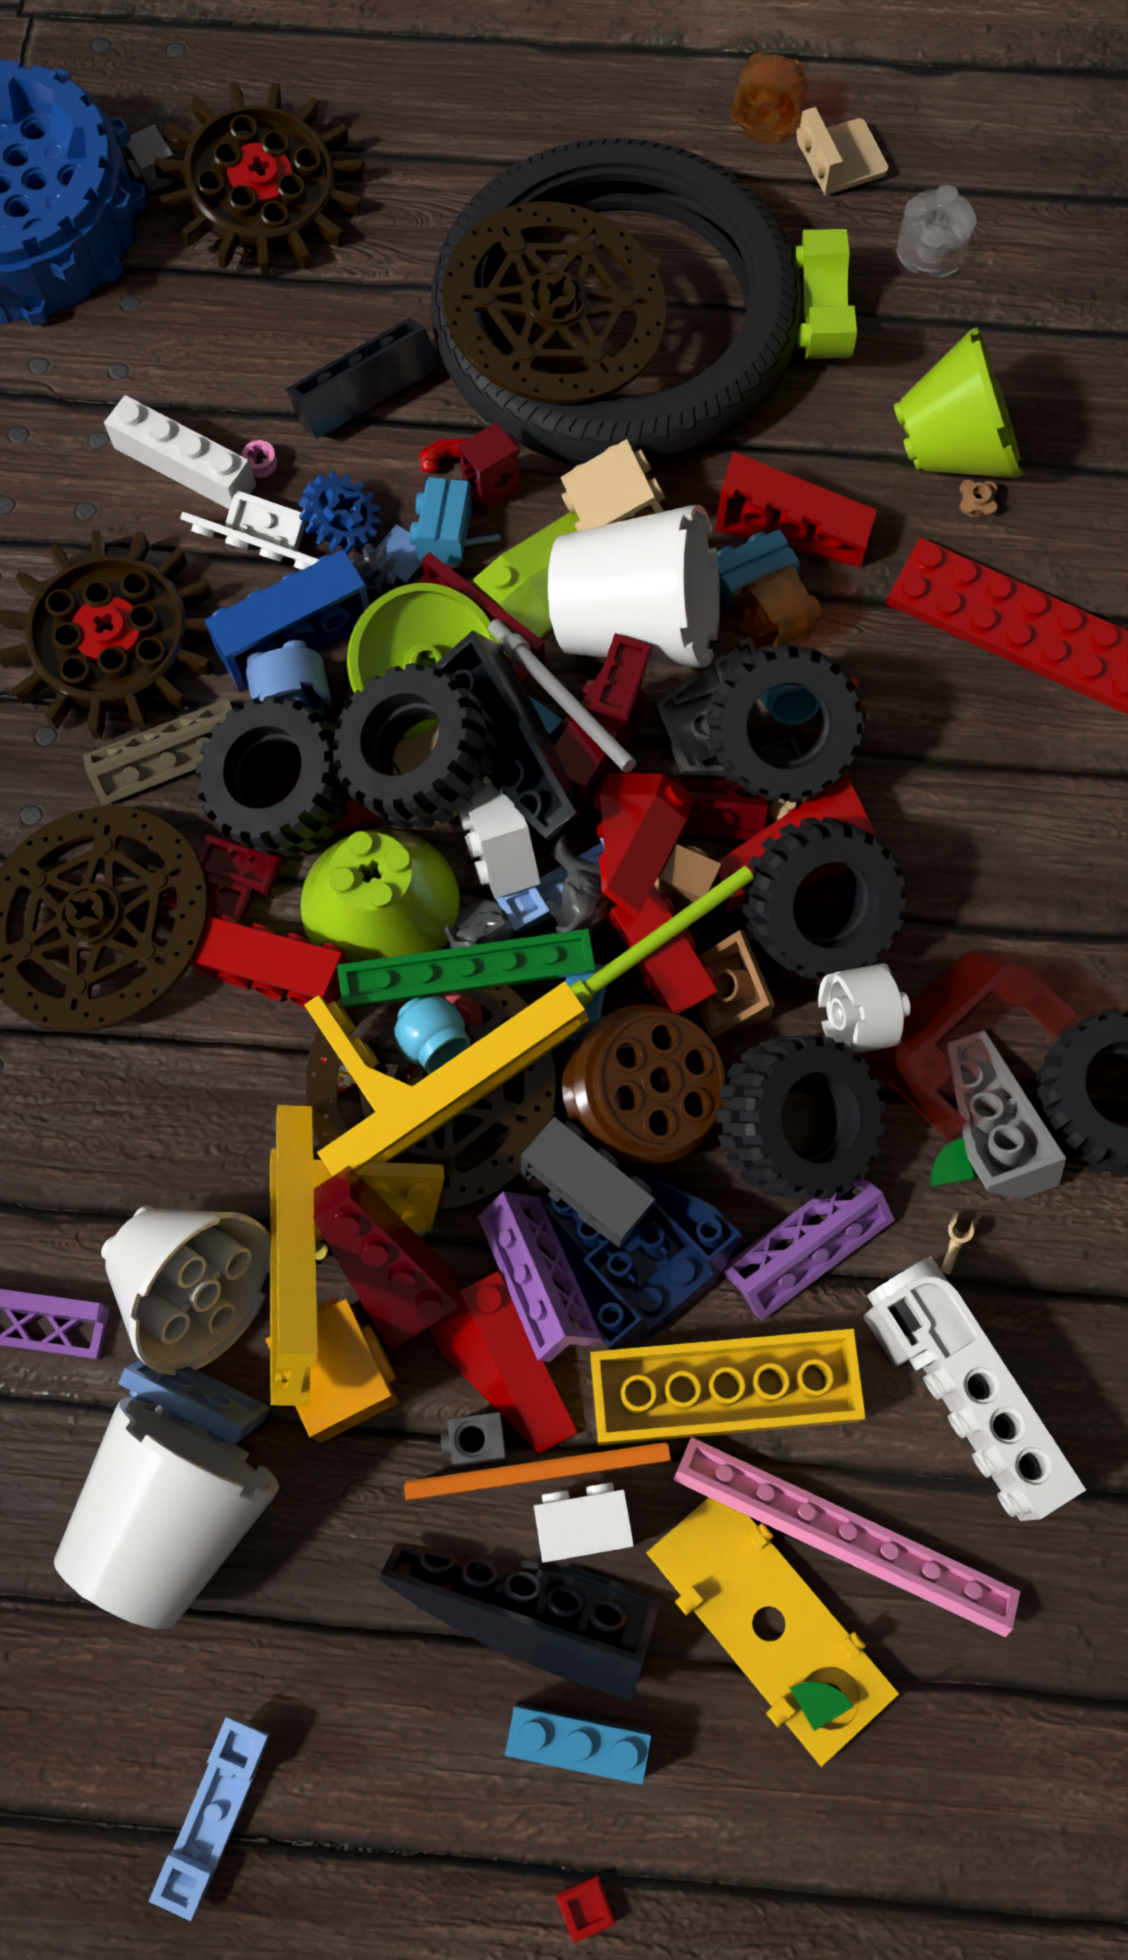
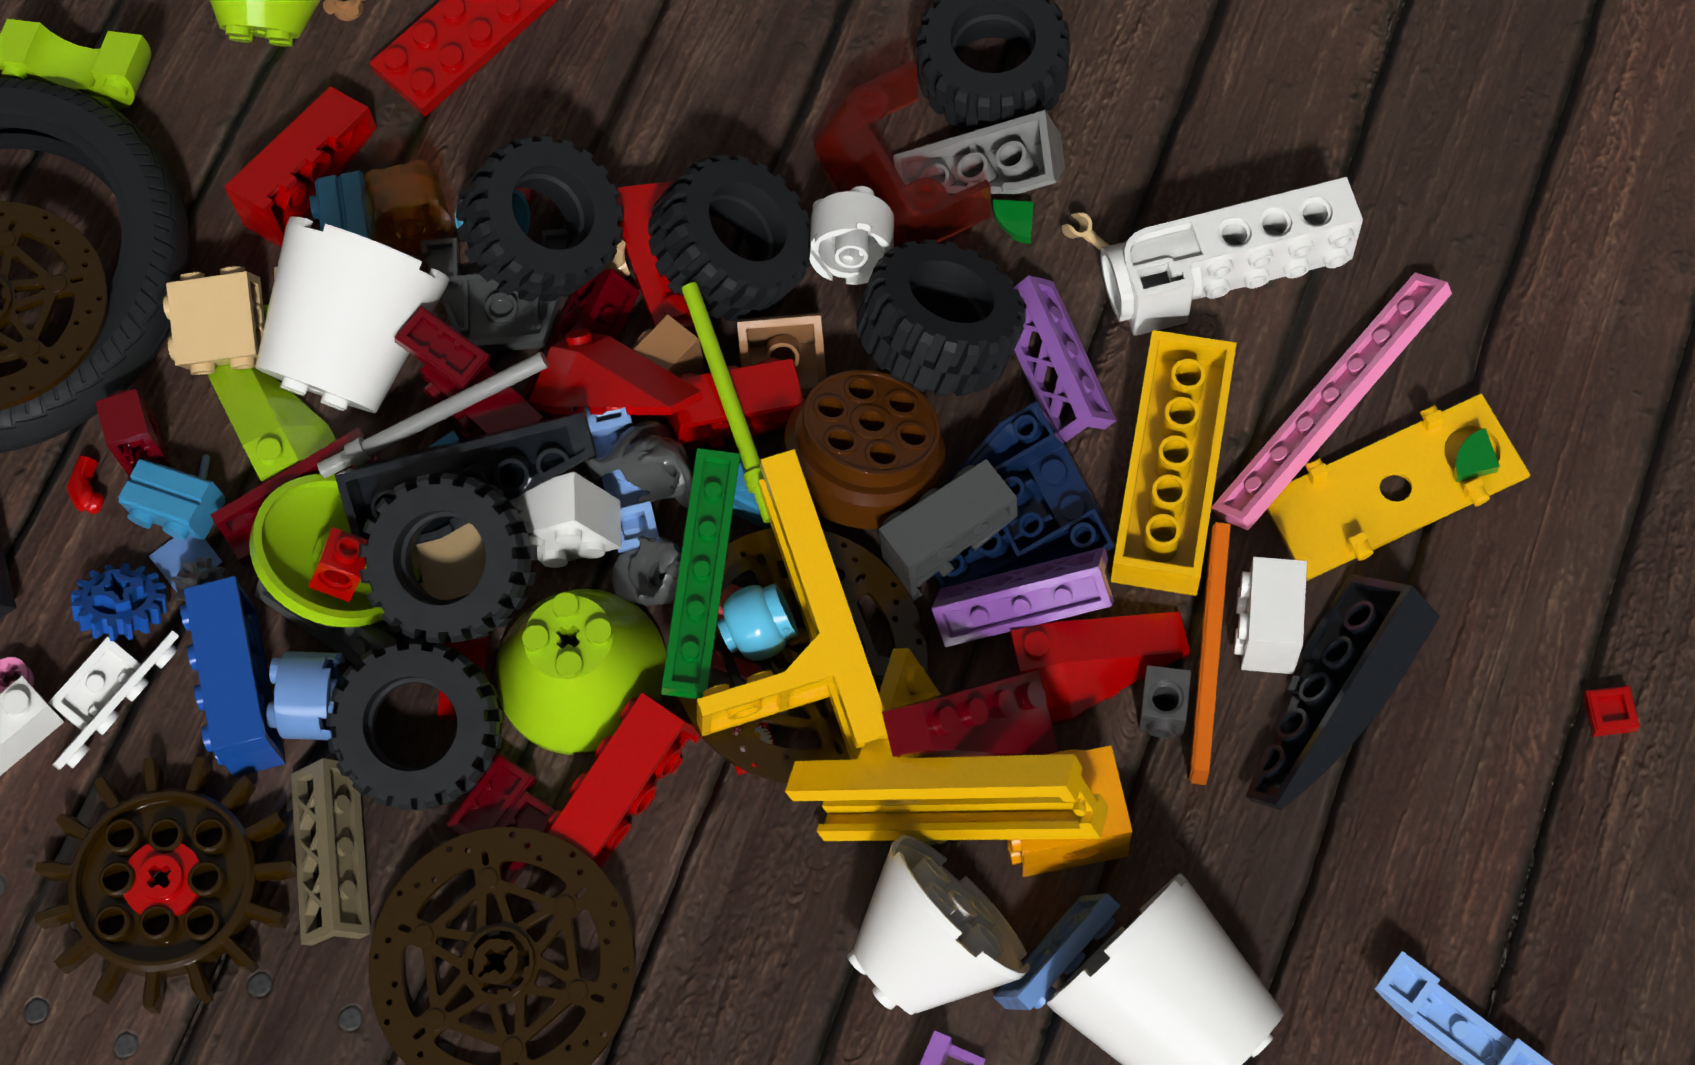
camera: 70 degrees left, 5 degrees down
dark azure brick [505,1703,651,1785] -> none
none -> red brick [308,527,368,602]

